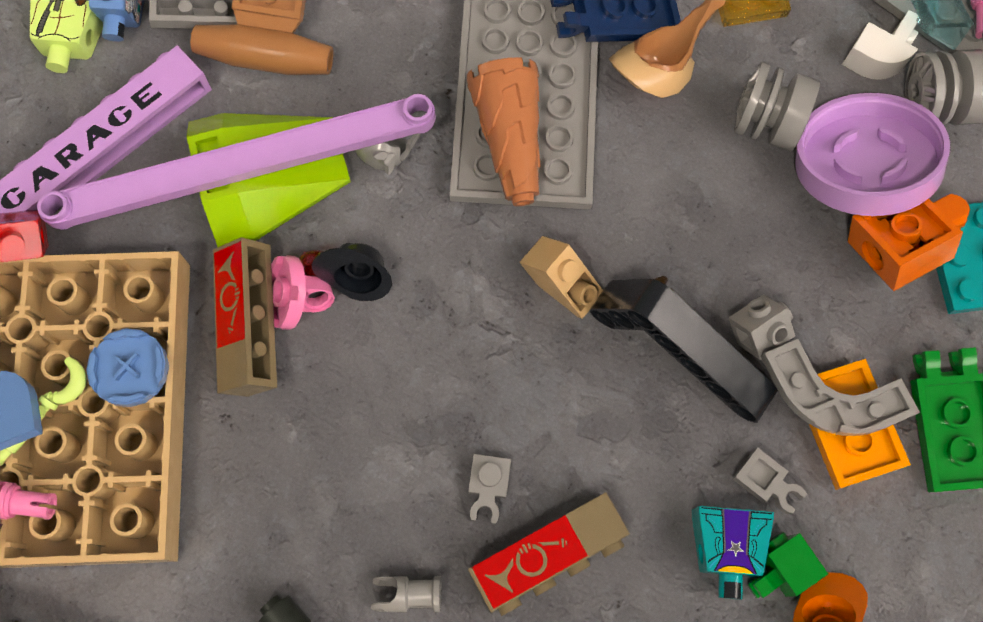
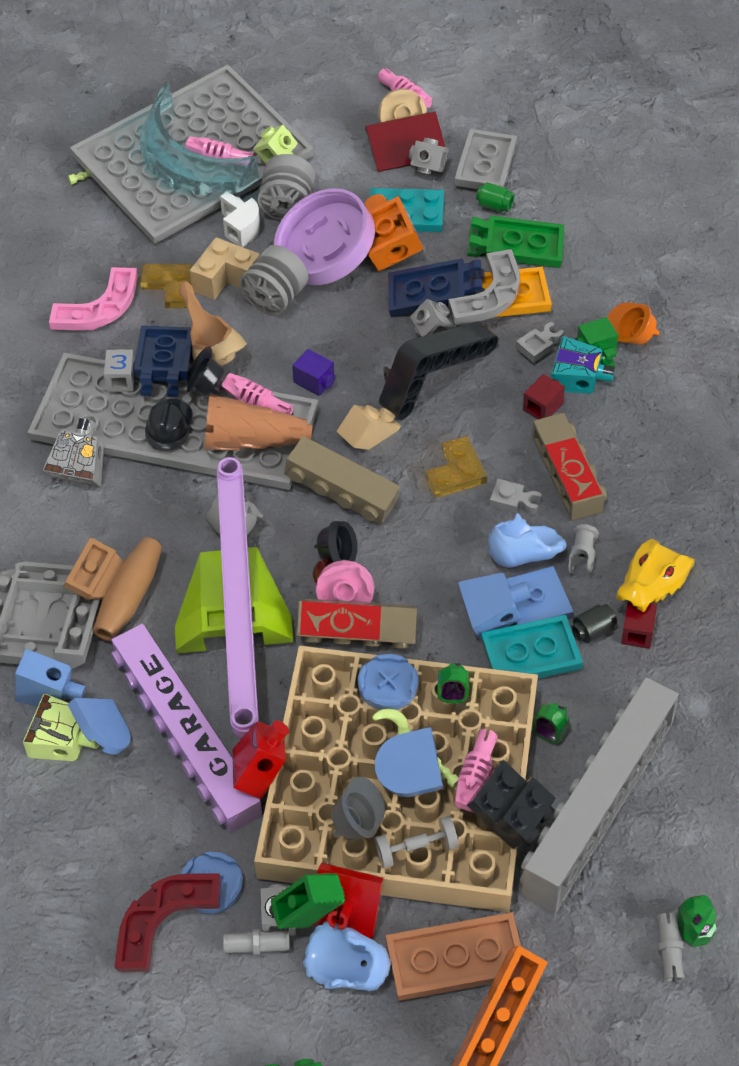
camera: 75 degrees left, 20 degrees down
none -> medium blue tile [68,698,131,755]
none -> black piece [145,399,192,450]
none -> black piece [186,346,224,397]
none -> tan brick [190,237,260,300]
none -> bright pink hinge [221,373,293,415]
none -> dark tan brick [284,436,401,525]
none -> dark purple brick [292,349,335,396]
none -> dark blue tile [388,258,485,317]
none -> clear yellow plate [426,436,487,498]
none -> green rock [437,662,469,703]
none -> medium blue torso [458,573,532,641]
none -> teal plate [481,615,583,679]
none -> light blue piece [488,513,567,568]
none -> medium blue plate [507,566,574,625]
none -> dark red brick [523,374,565,419]
none -> green rock [532,703,571,744]

